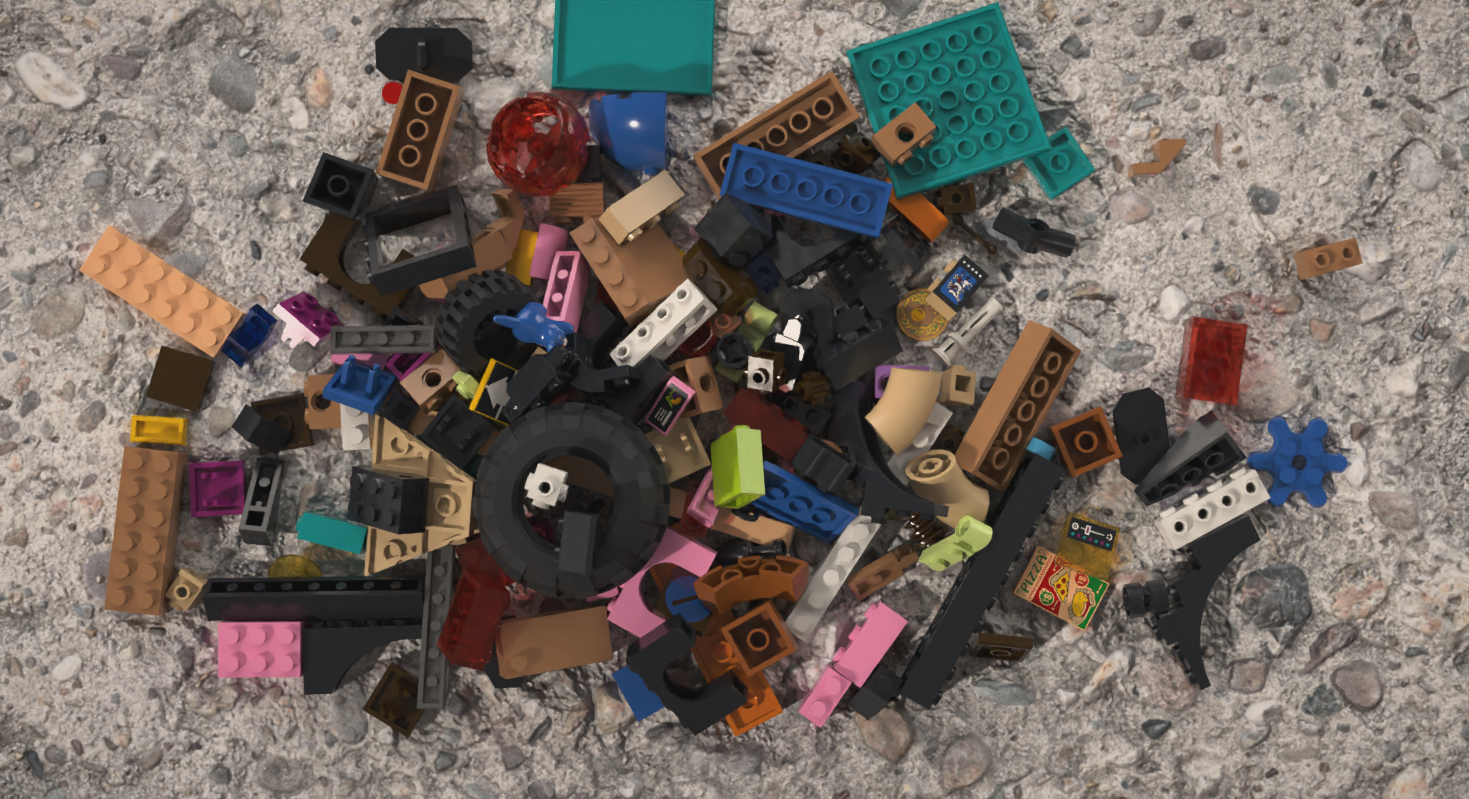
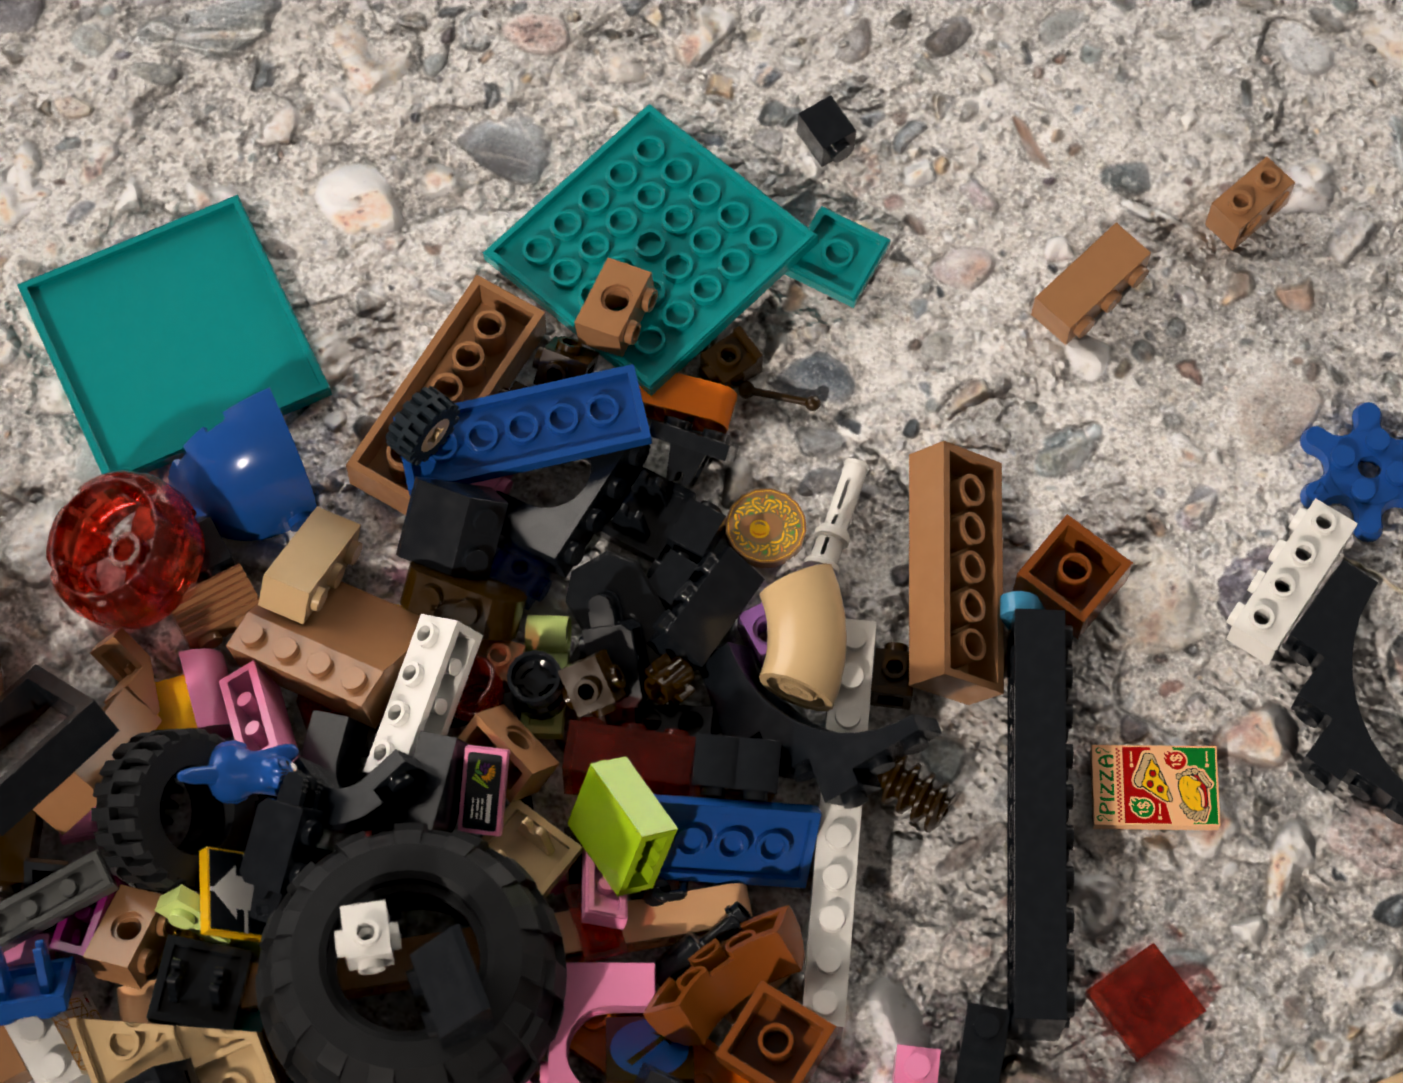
camera: 25 degrees left, 20 degrees down
black panel [378,391,420,429] -> none
bright pink brick [832,600,908,688] -> none
medium nougat hinge [846,543,919,601] -> none
tan brick [905,450,989,529] -> none
yellowish green plate [919,515,993,571] -> none
brick [925,254,989,321] -> none
tan brick [938,365,976,408] -> none
dark brown tile [969,633,1033,663] -> none
black piece [992,207,1076,258] -> none
clear yellow plate [1054,512,1121,581] -> none
black shield [1112,387,1170,485] -> none
black wheel [1122,579,1169,619] -> none
medium nougat slope [1128,139,1186,178] -> none
black wedge [1134,410,1247,506] -> none
clear red brick [1175,317,1248,406] -> none
none -> black wheel [386,386,460,465]
none -> black brick [797,95,856,167]
none -> medium nougat brick [1031,222,1151,345]
none -> clear red plate [1085,943,1207,1063]

